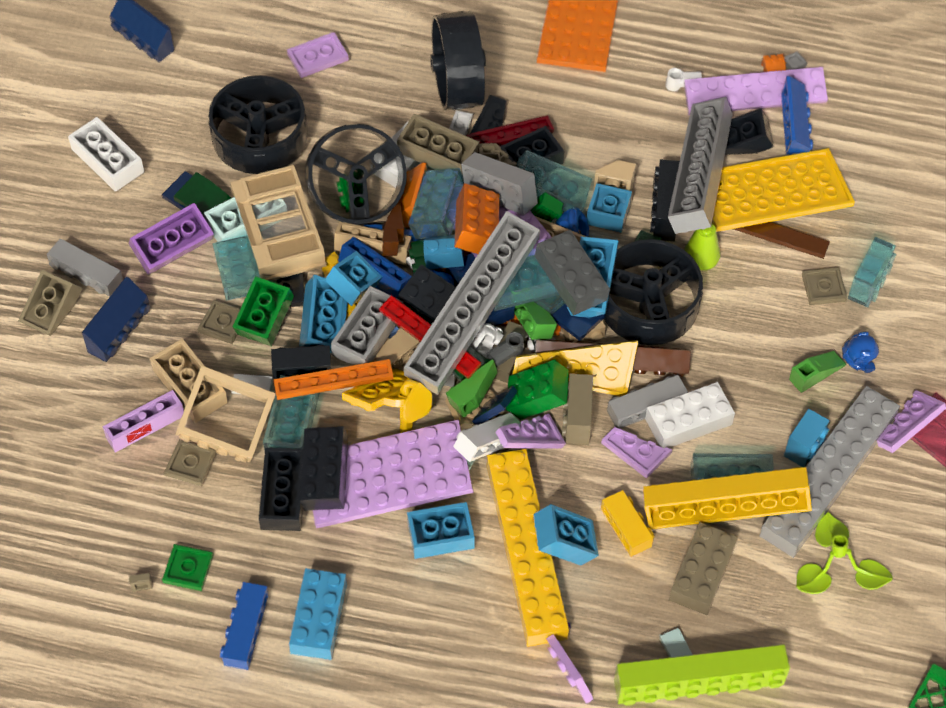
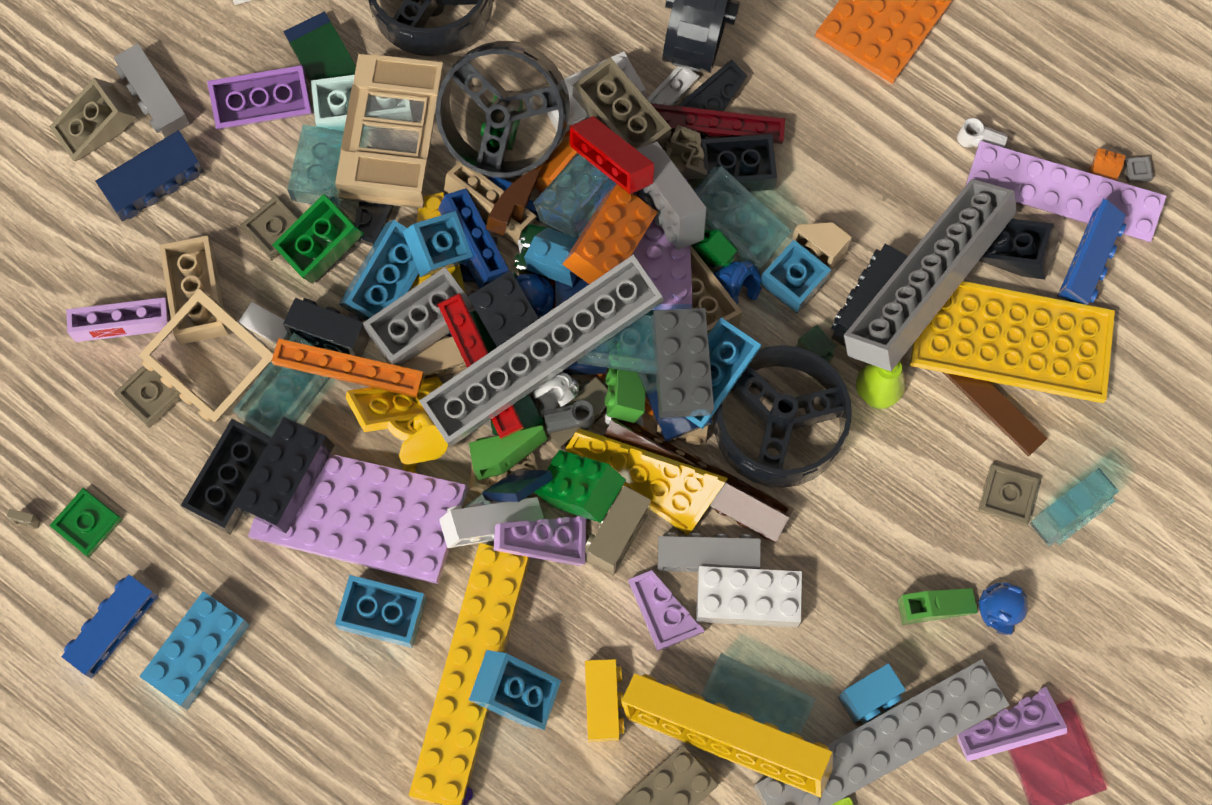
camera: 25 degrees right, 15 degrees up
none -> red brick [570,116,654,194]

